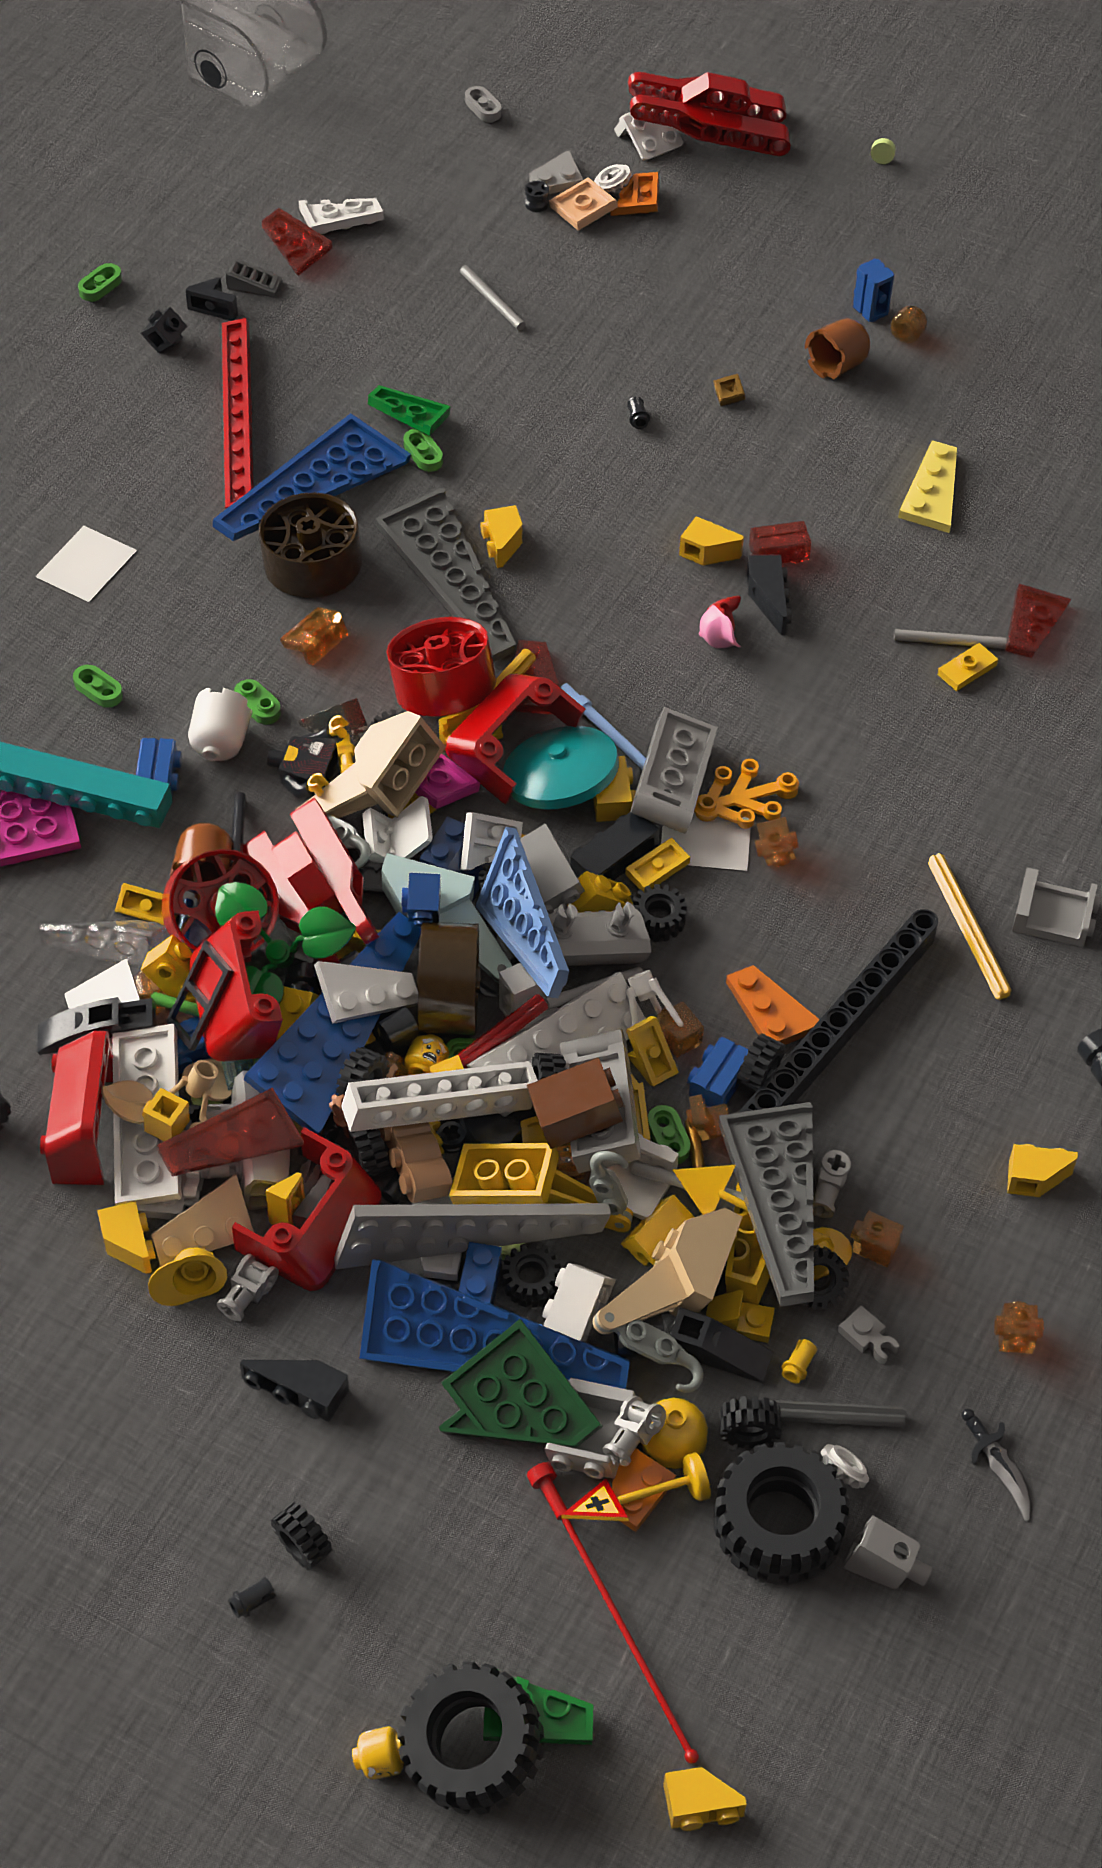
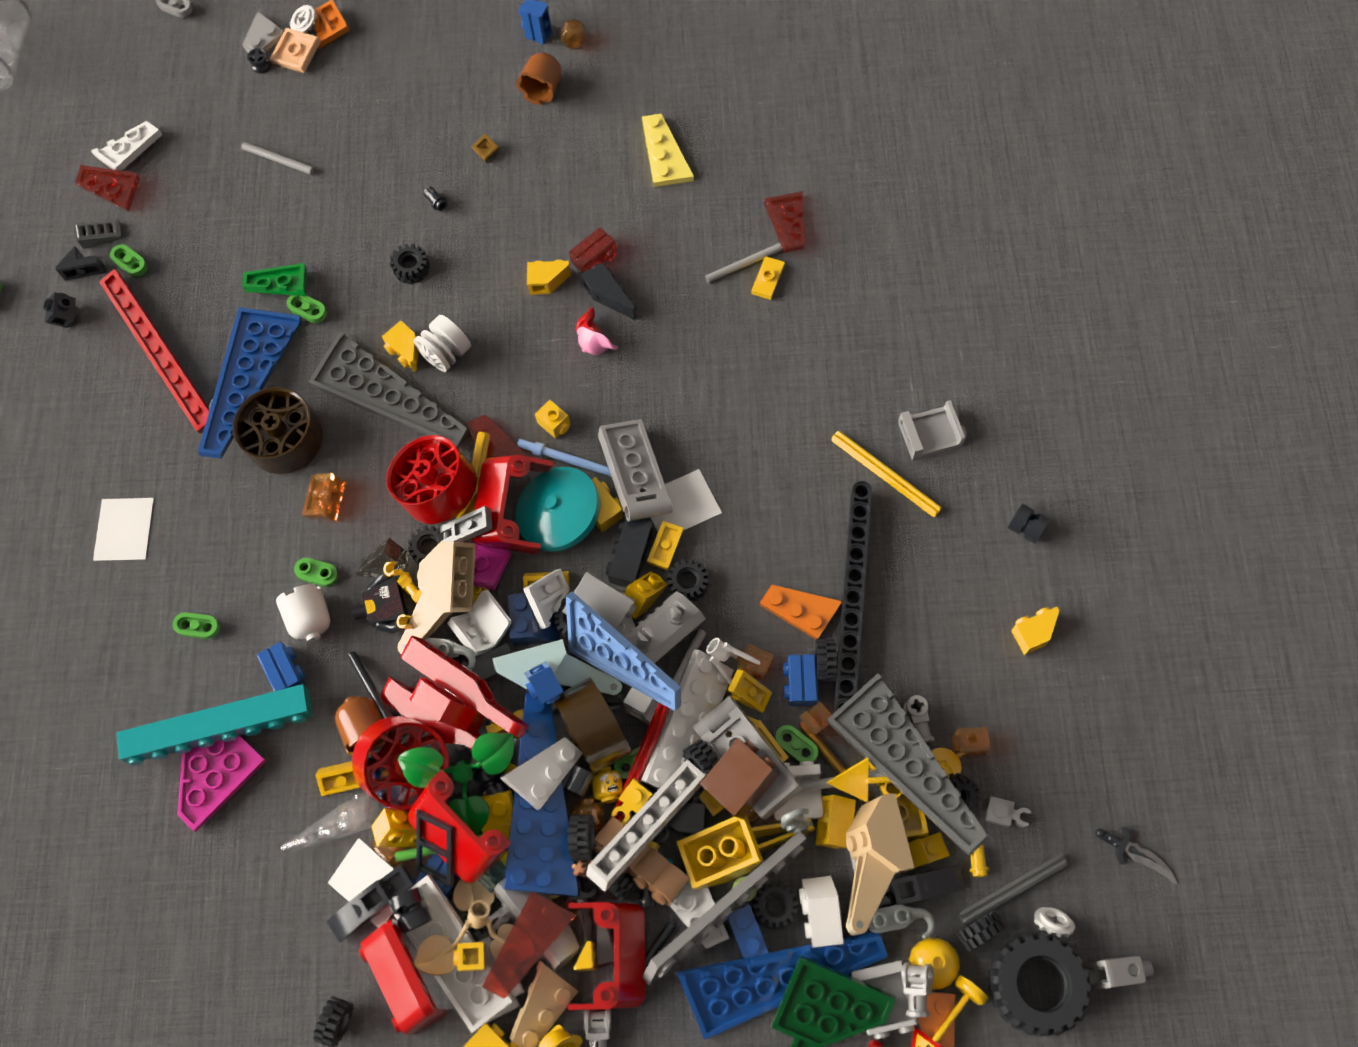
camera: 25 degrees left, 15 degrees up
light orange plant [694,759,799,829] -> none
clear orange brick [755,817,799,867] -> none
clear orange brick [994,1301,1044,1354] -> none
none -> bright green plate [110,244,148,277]
none -> black wheel [389,887,433,934]
none -> black tyre [390,244,430,284]
none -> white wheel [413,315,471,372]
none -> plate [440,506,493,542]
none -> yellow brick [535,400,571,439]

